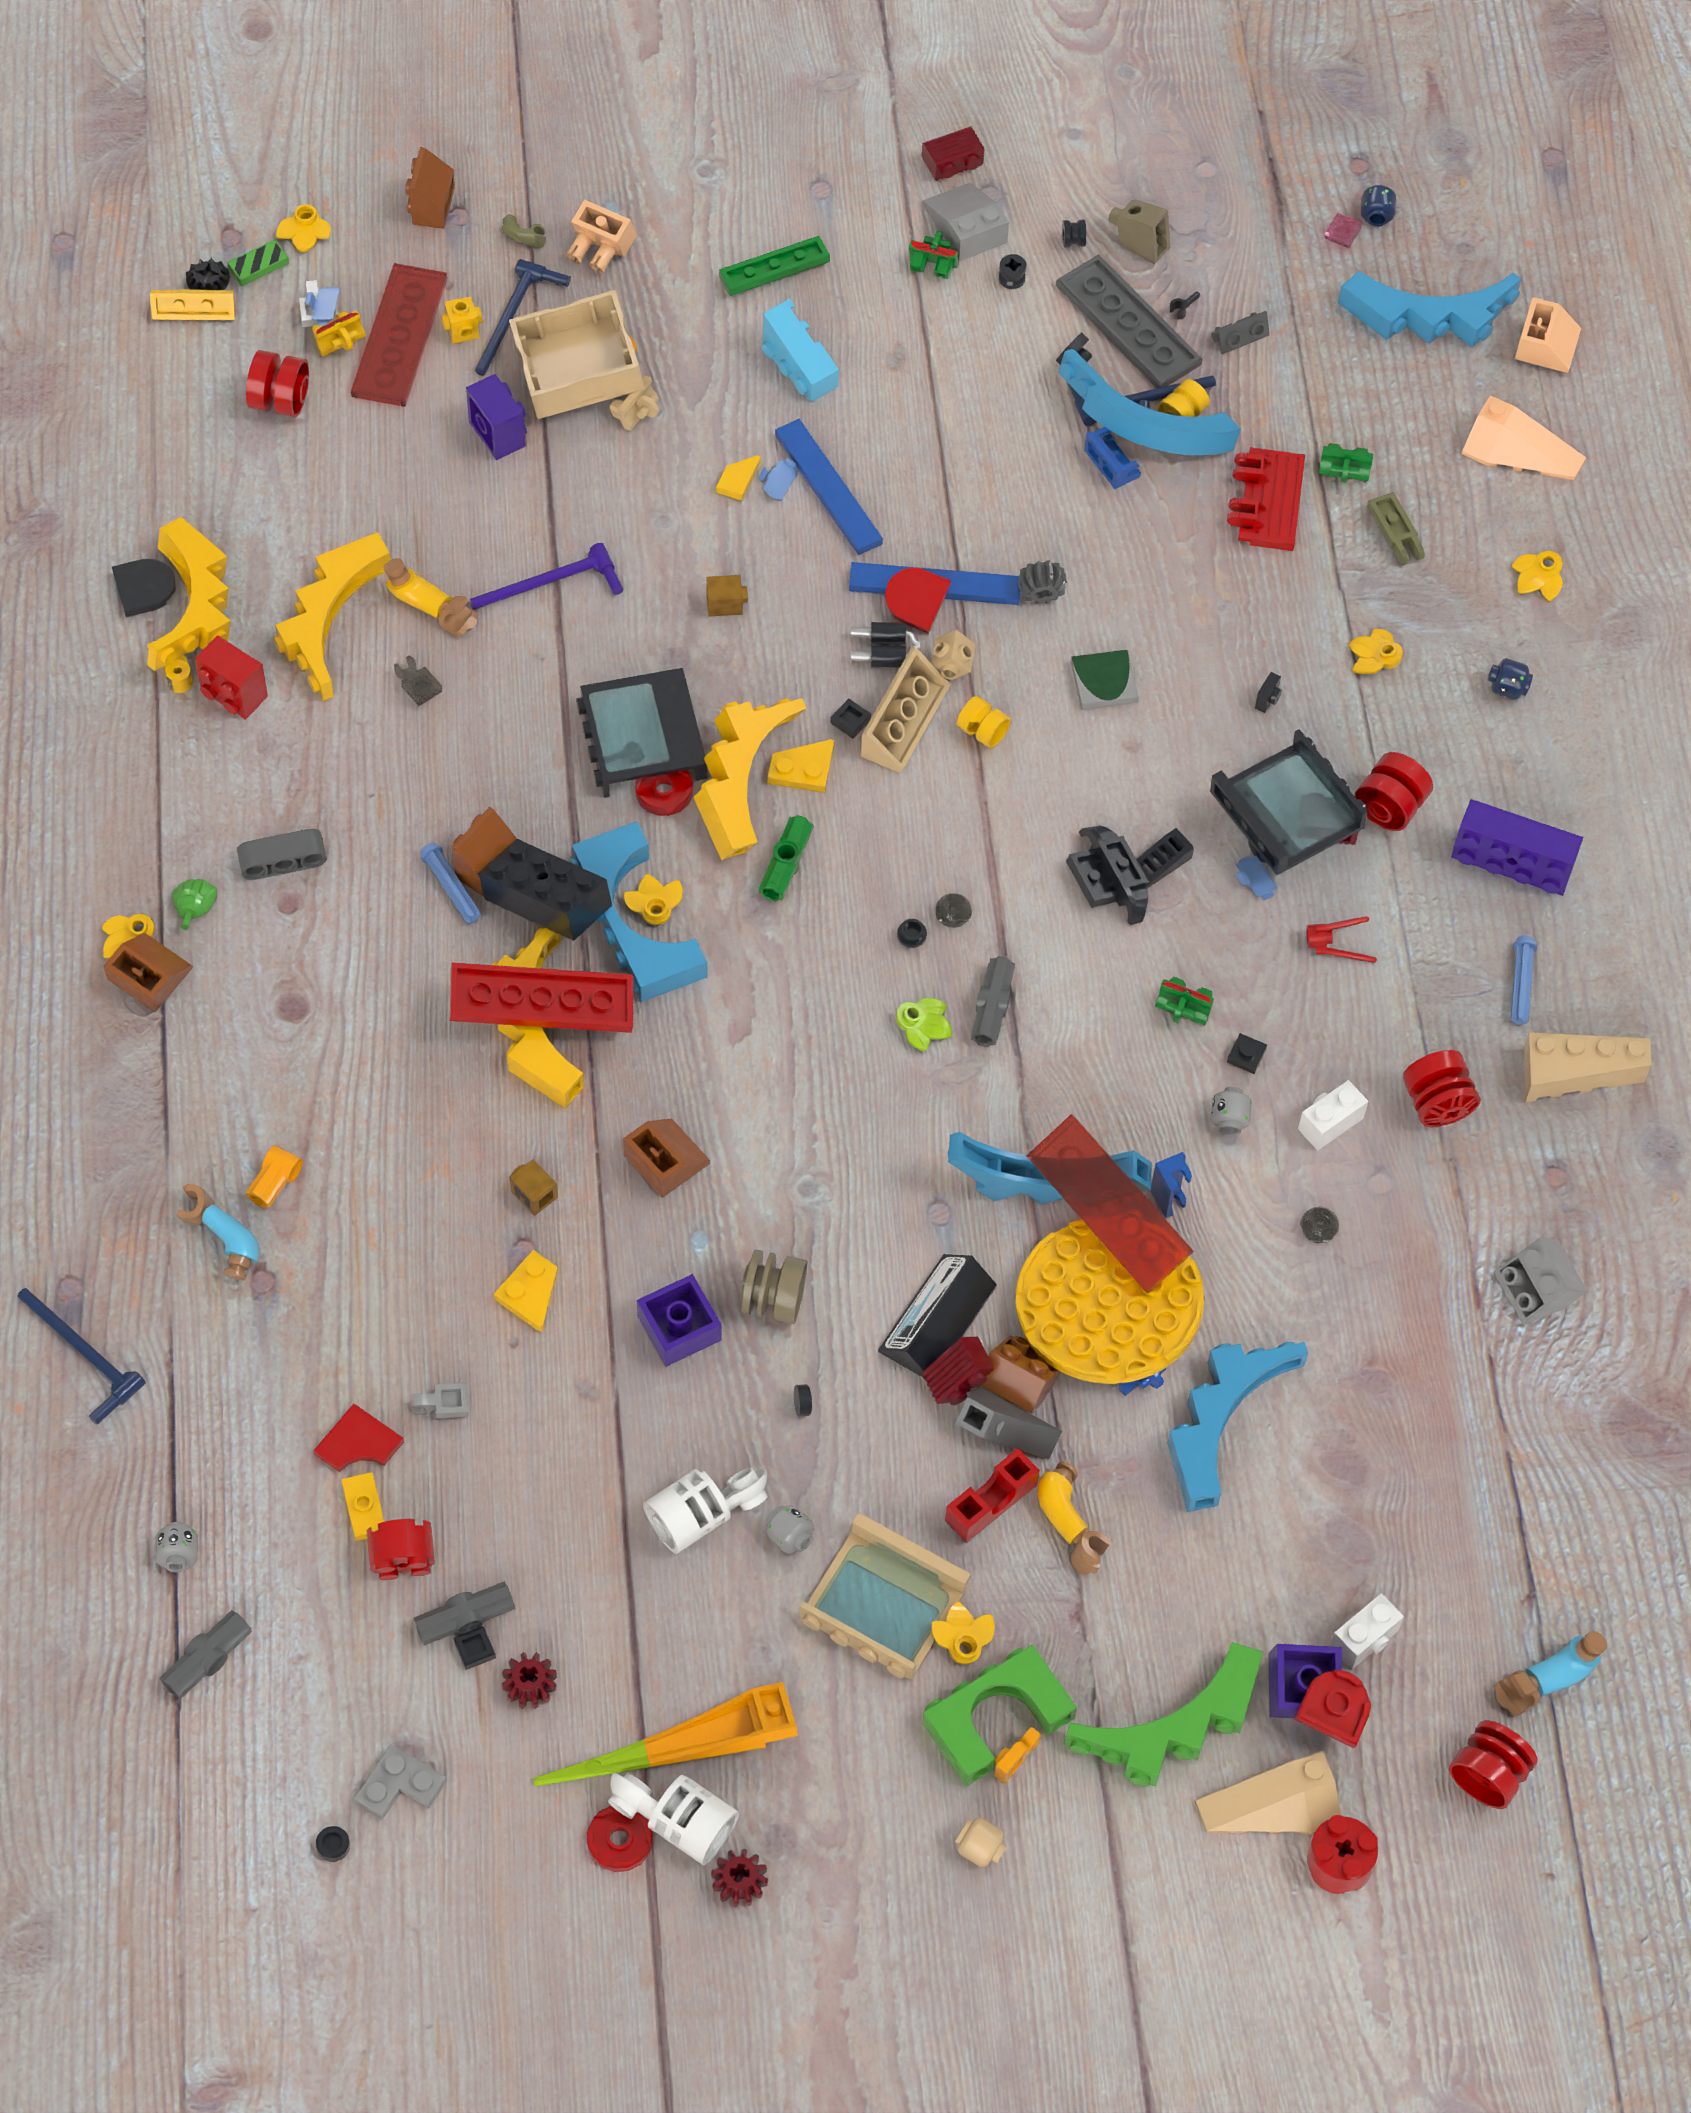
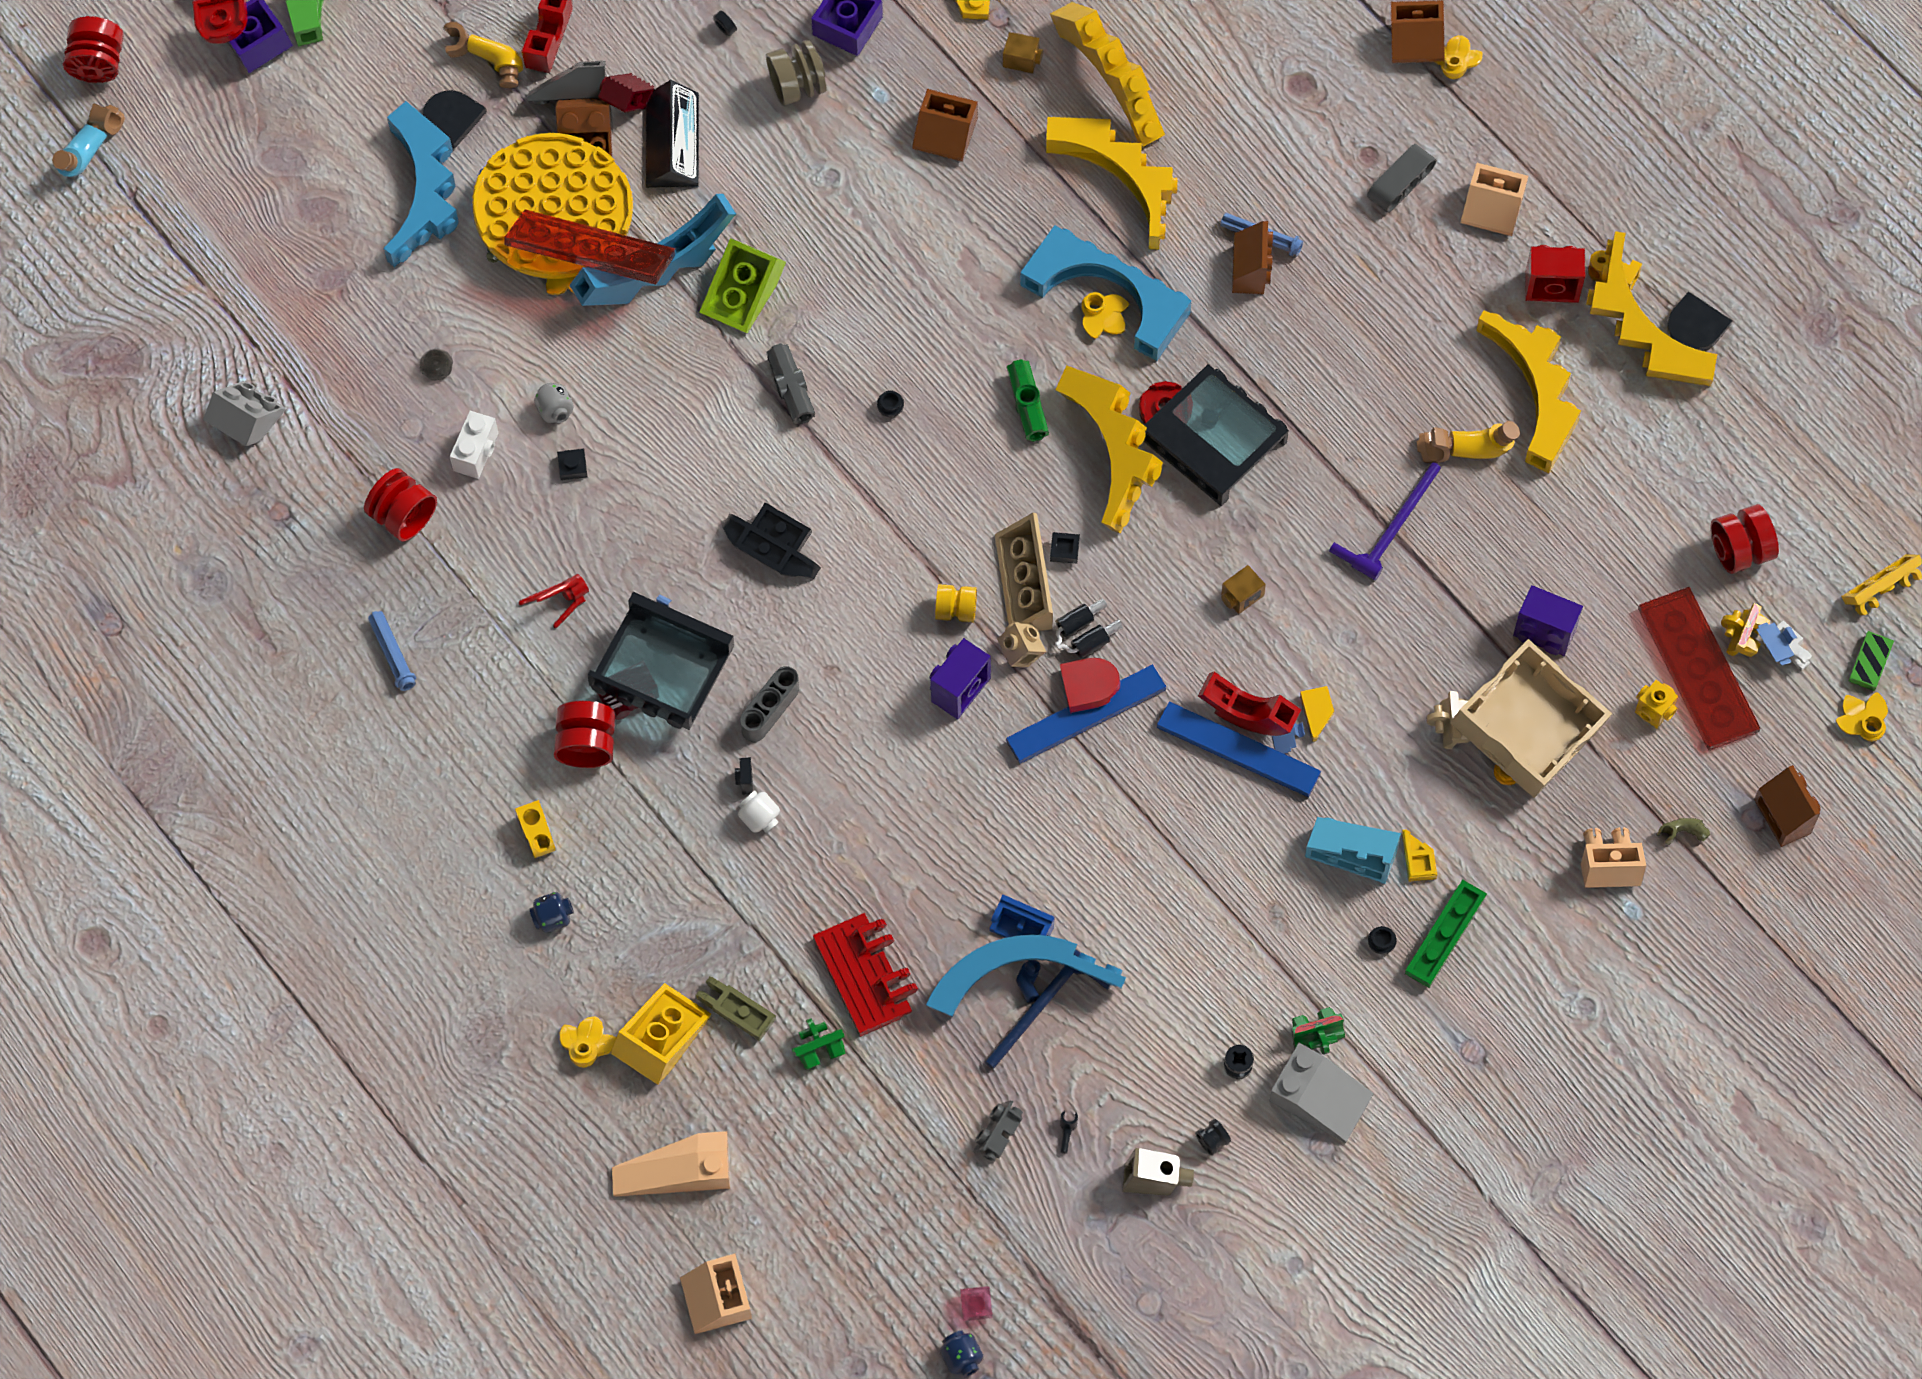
camera: 150 degrees right, 5 degrees up
bright green piece [172,879,217,930] -> none
black gear [186,257,230,290] -> none
clear smoke plate [394,655,442,706] -> none
red plate [449,962,633,1033] -> none
dark blue bar [475,259,571,376] -> none
black brick [478,839,612,941] -> none
yellow wing [767,739,835,793] -> none
lime plate [896,998,952,1052] -> none
dark red brick [921,126,985,181] -> none
clear smoke plate [935,893,972,928] -> none
dark grey gear [1018,560,1067,604] -> none
dark grey tile [1056,254,1203,388] -> none
black tile [1056,332,1093,365] -> none
dark green tile [1070,650,1139,710] -> none
black slope [1136,828,1194,888] -> none
blue hinge [1150,1152,1192,1219] -> none
green hips [1155,977,1214,1025] -> none
yellow wheel [1157,379,1210,417] -> none
white brick [1330,1593,1404,1670] -> none
dark azure arch [1338,271,1521,347] -> none
yellow plate [1348,629,1403,674] -> none
dark purple brick [1451,799,1584,896] -> none
tan wedge [1523,1032,1652,1103] -> none
none -> black tile [423,90,487,149]
none -> yellow leg [515,800,556,859]
none -> yellow slope [611,983,711,1085]
none -> lime slope [699,238,786,333]
none -> white head [738,791,780,833]
none -> dark grey beam [740,666,799,742]
none -> dark purple brick [929,638,991,720]
none -> yellow arch [1050,2,1165,147]
none -> red arch [1198,671,1301,736]
none -> black plate [1368,926,1397,955]
none -> yellow tile [1401,829,1437,882]
none -> light nougat slope [1460,163,1528,236]

